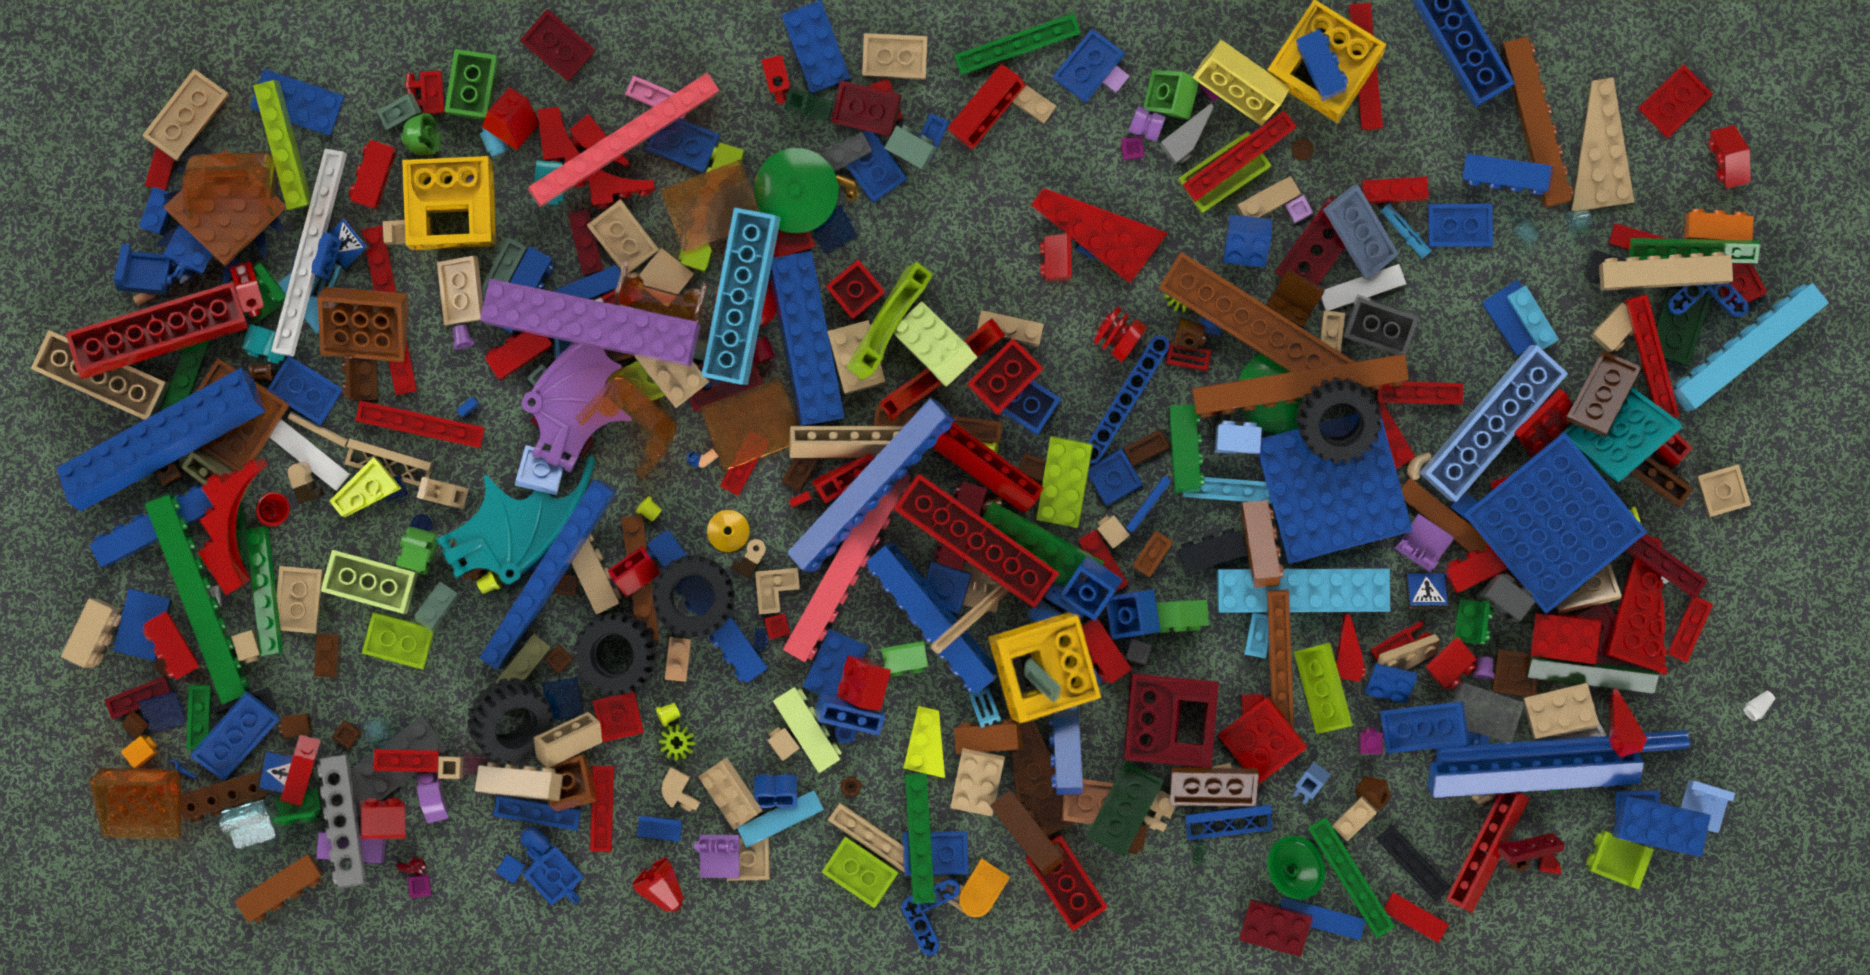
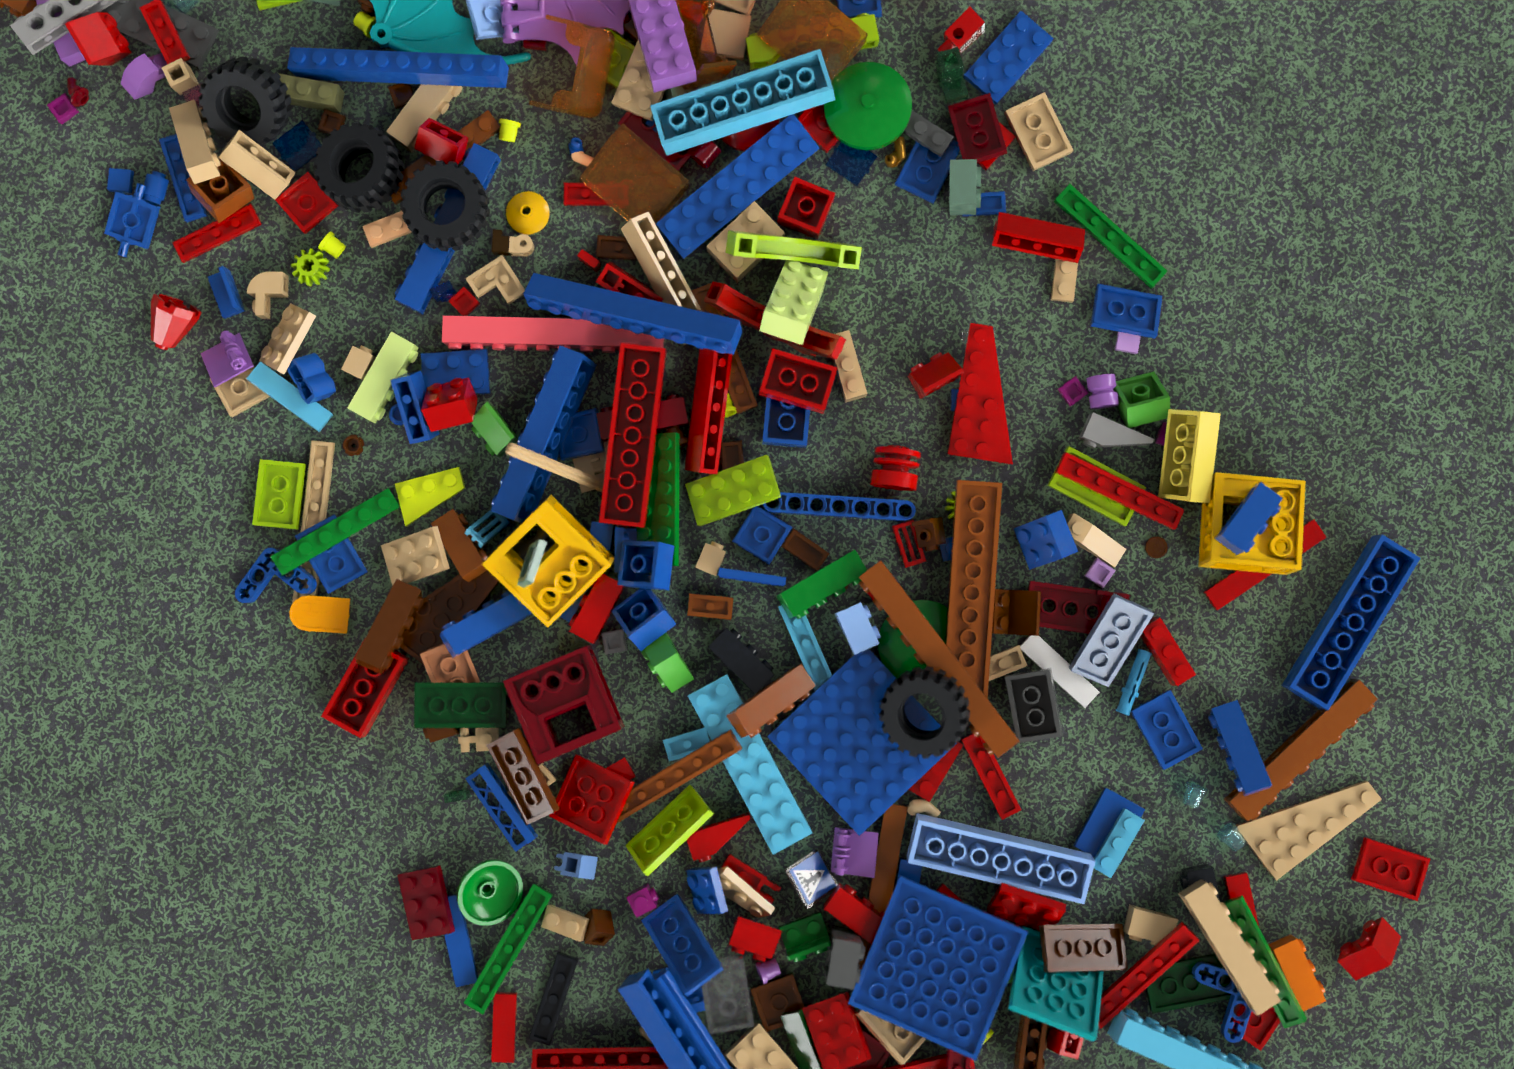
camera: 65 degrees right, 0 degrees up
red plate [1078,530,1128,593] -> none

